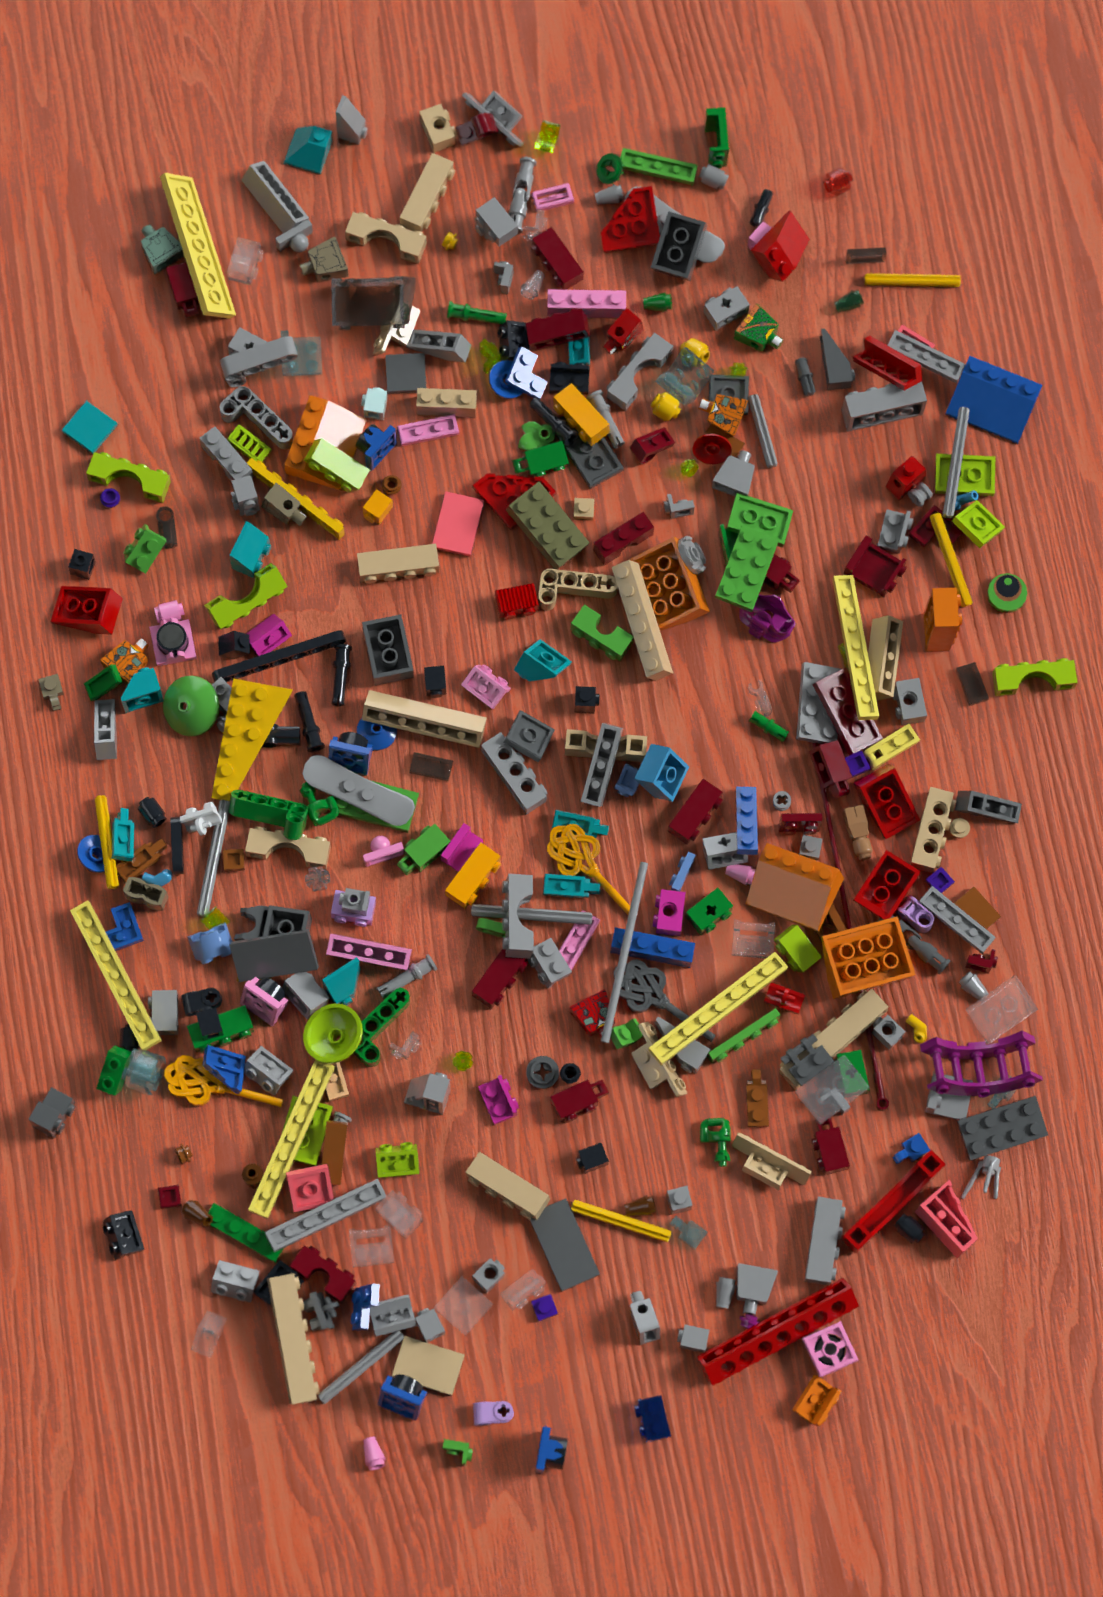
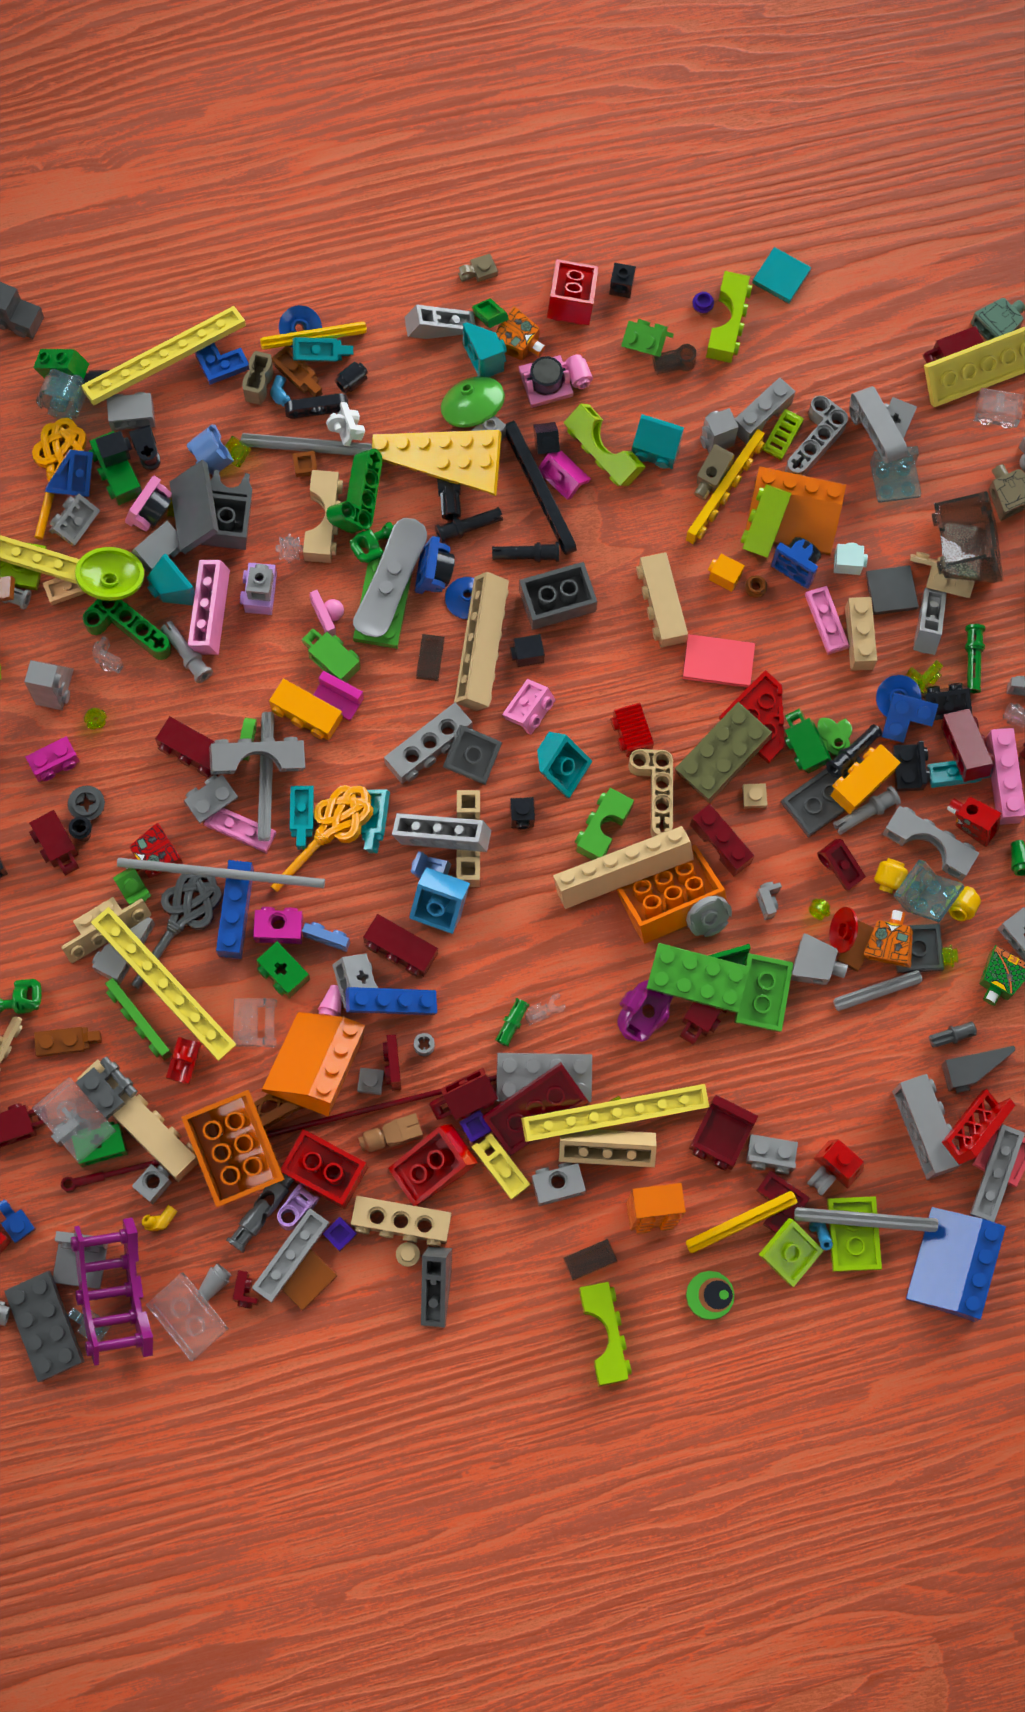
camera: 85 degrees right, 0 degrees up
lime brick [774,925,821,972] -> none

